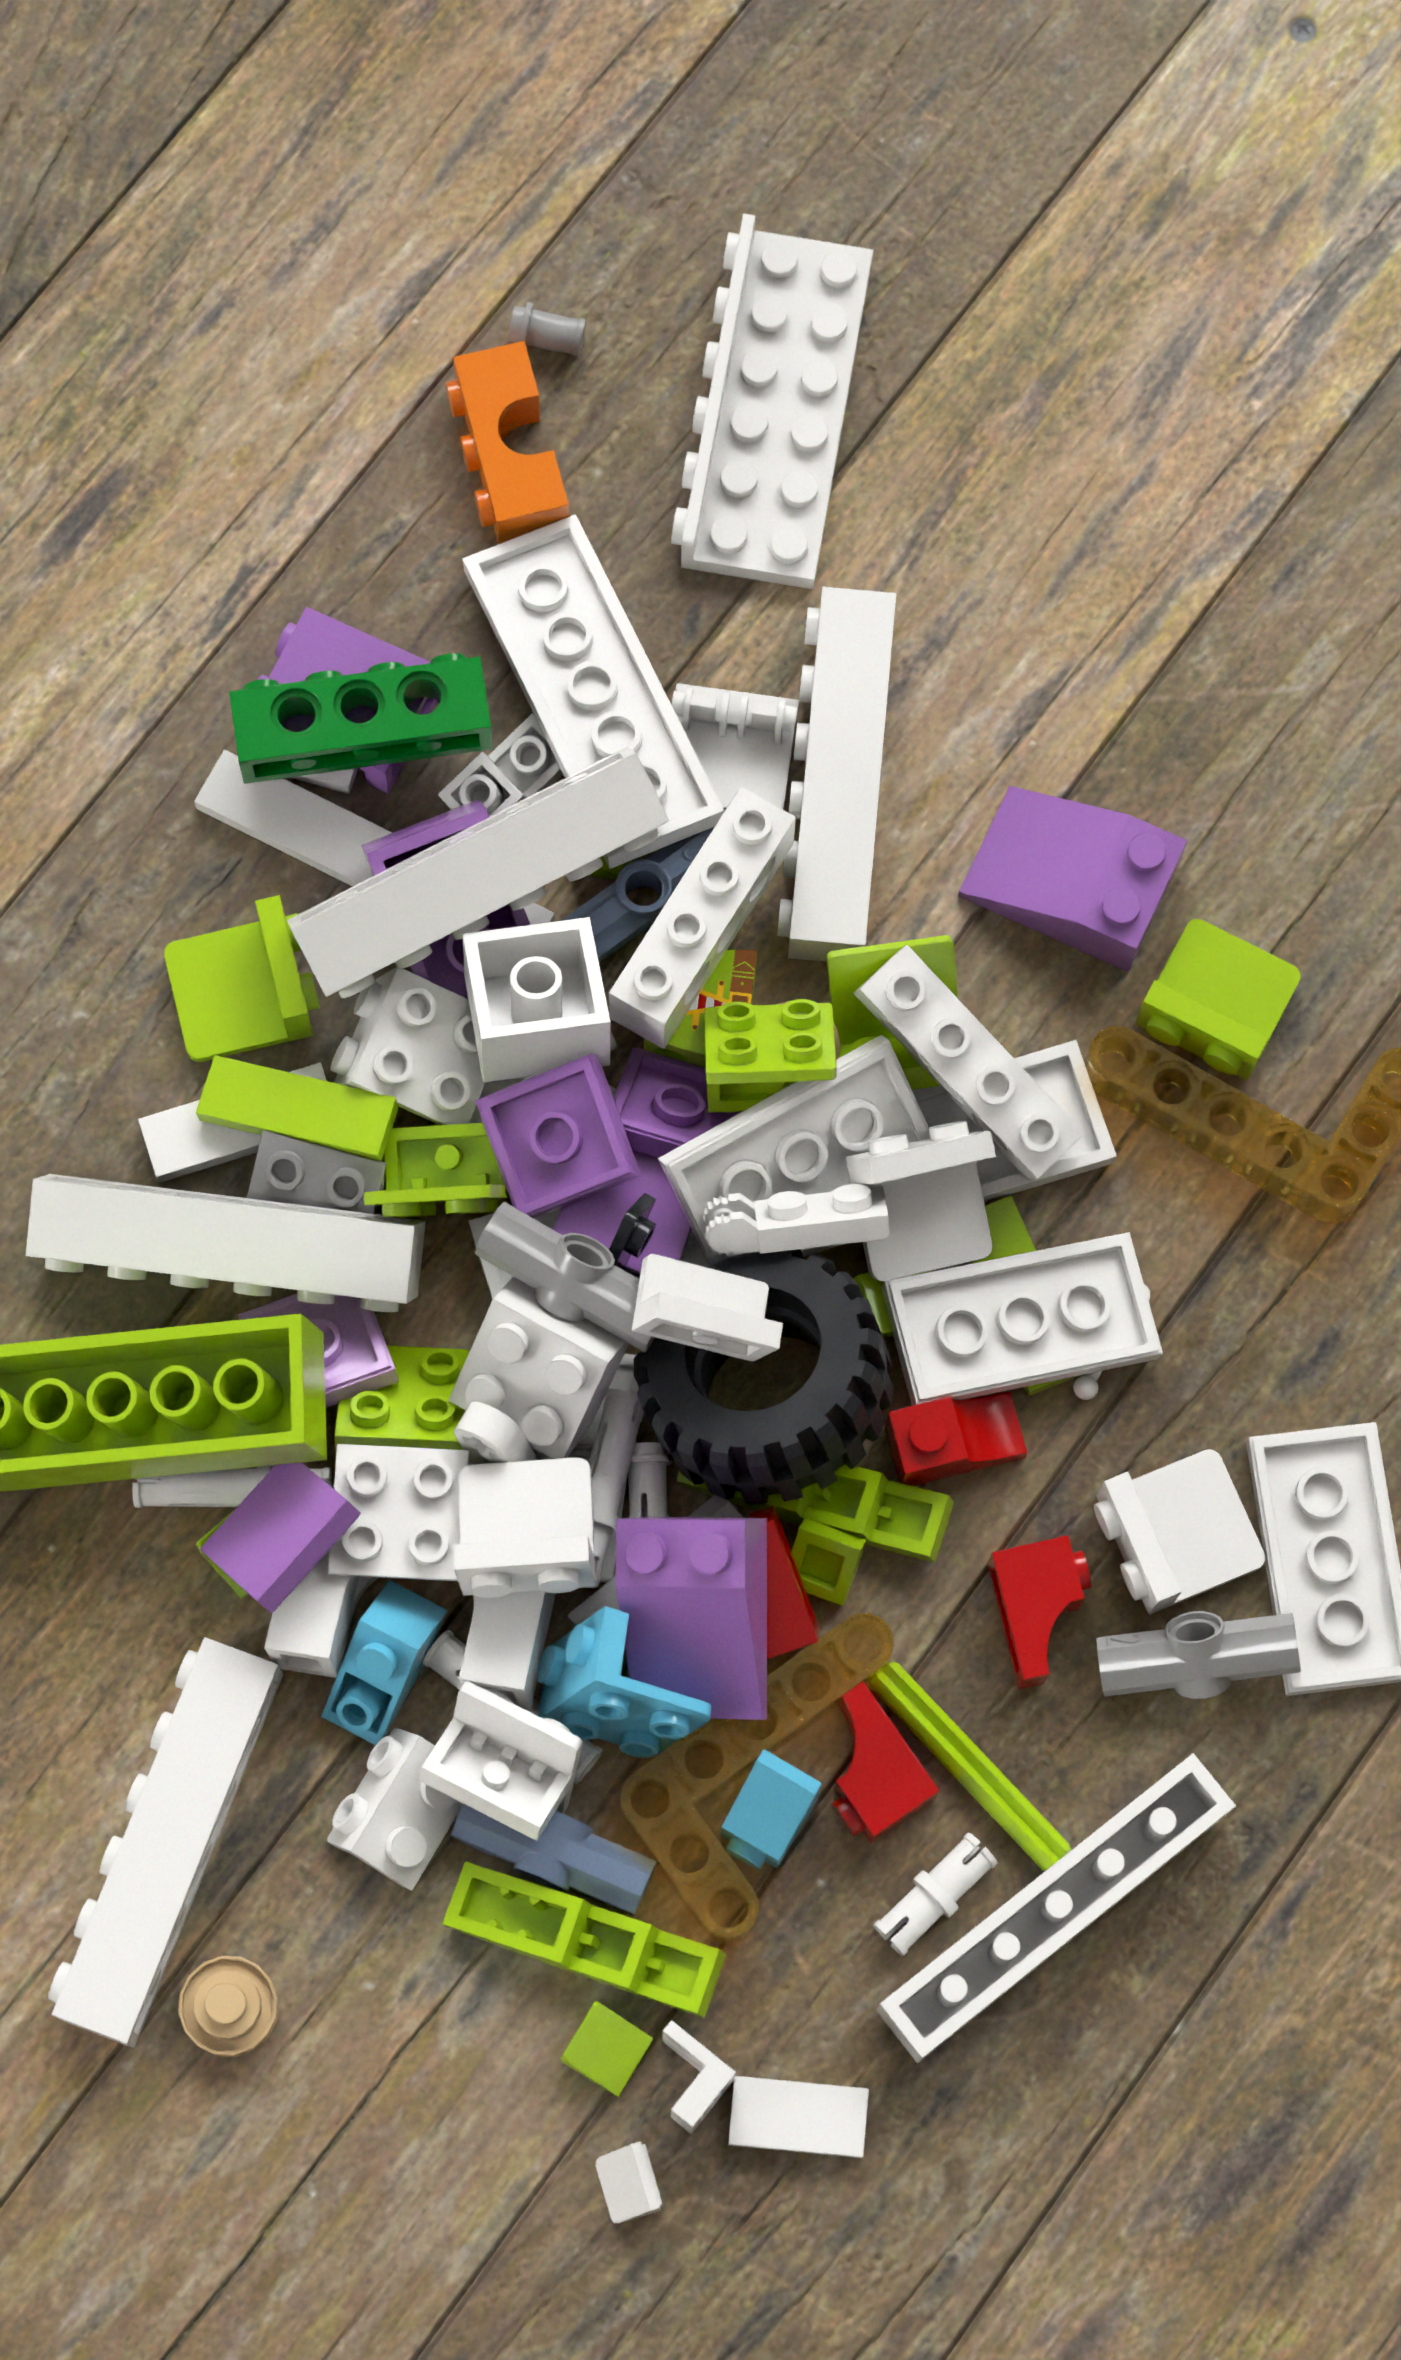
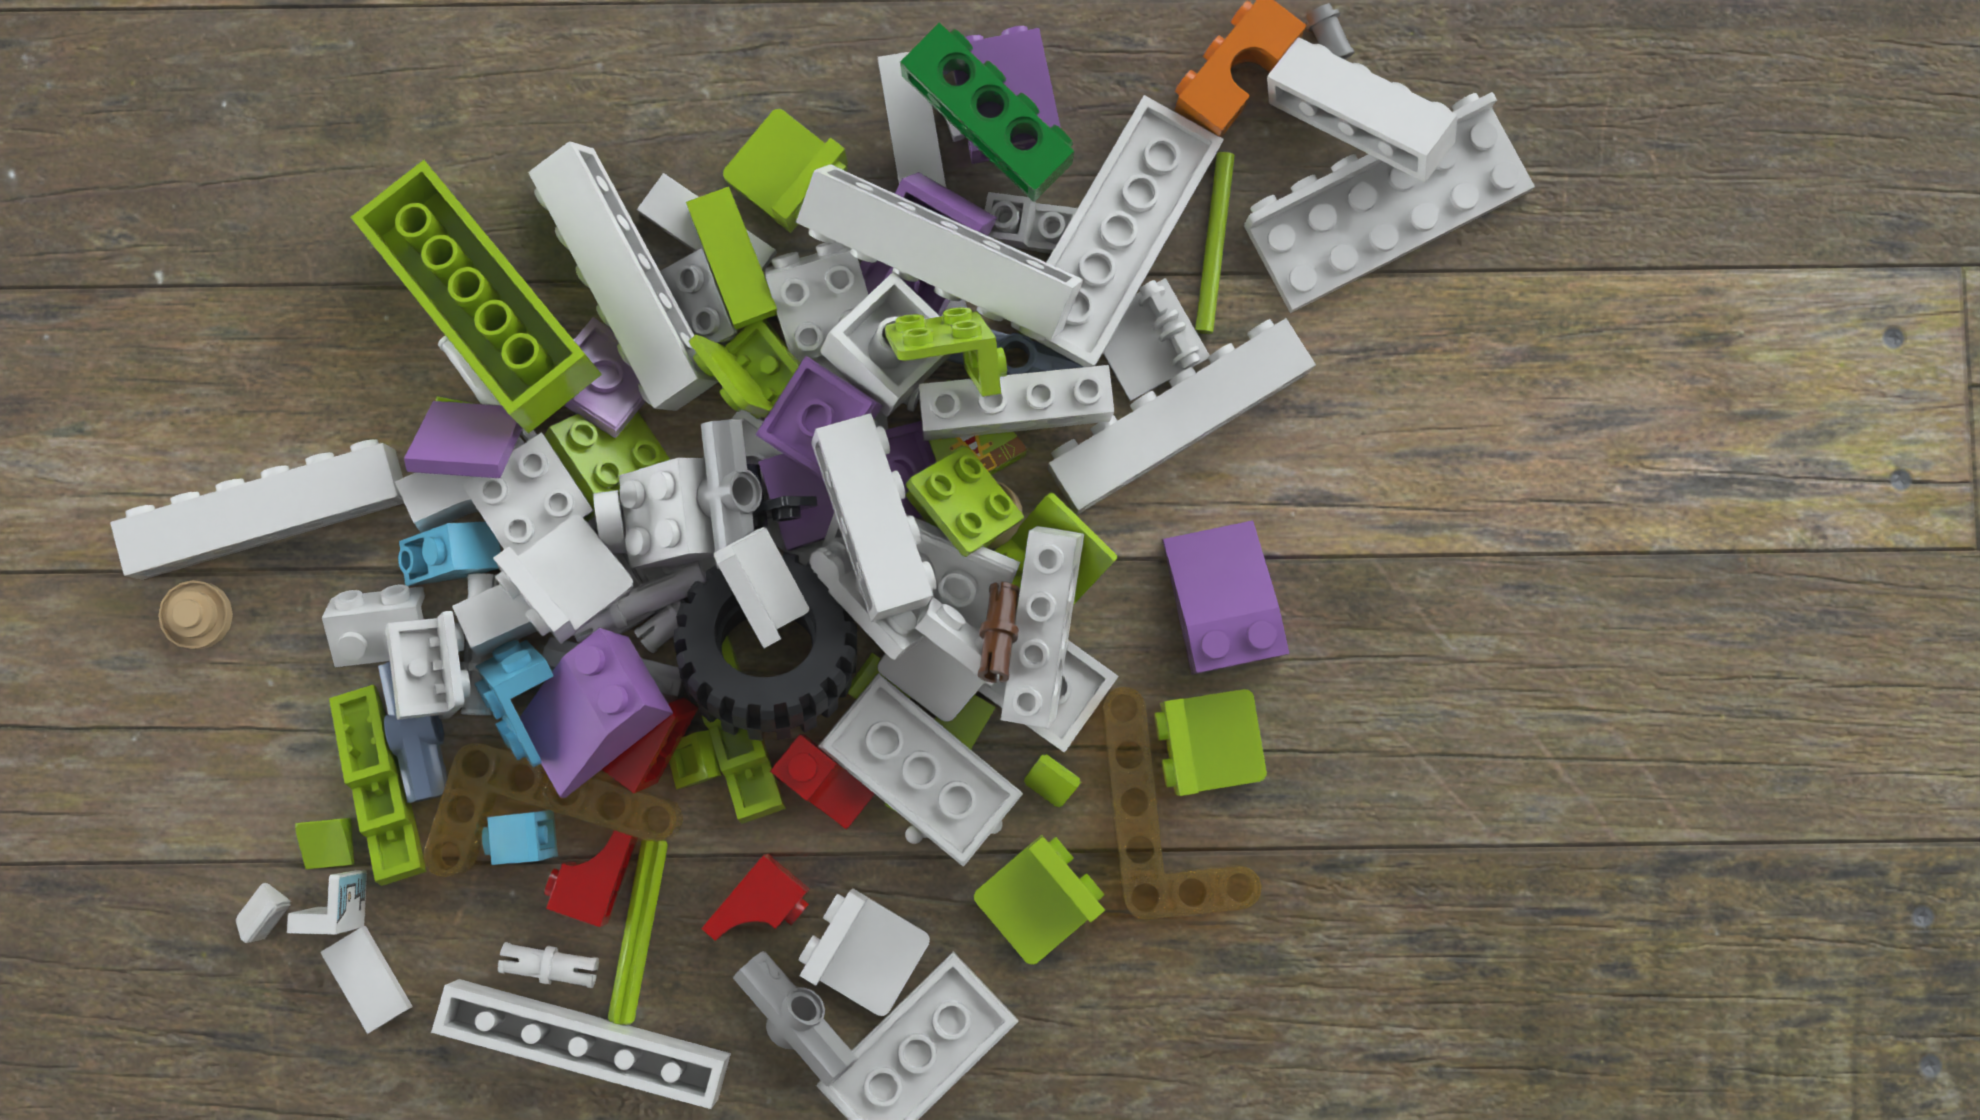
camera: 55 degrees right, 10 degrees up
none -> white brick [811,413,936,622]
none -> lime bracket [885,307,1007,397]
none -> lime bracket [974,834,1105,965]
none -> reddish brown pin [977,582,1020,683]
none -> lime slope [1024,754,1081,807]
none -> lime bar [1195,152,1235,334]
none -> white brick [1267,37,1457,182]

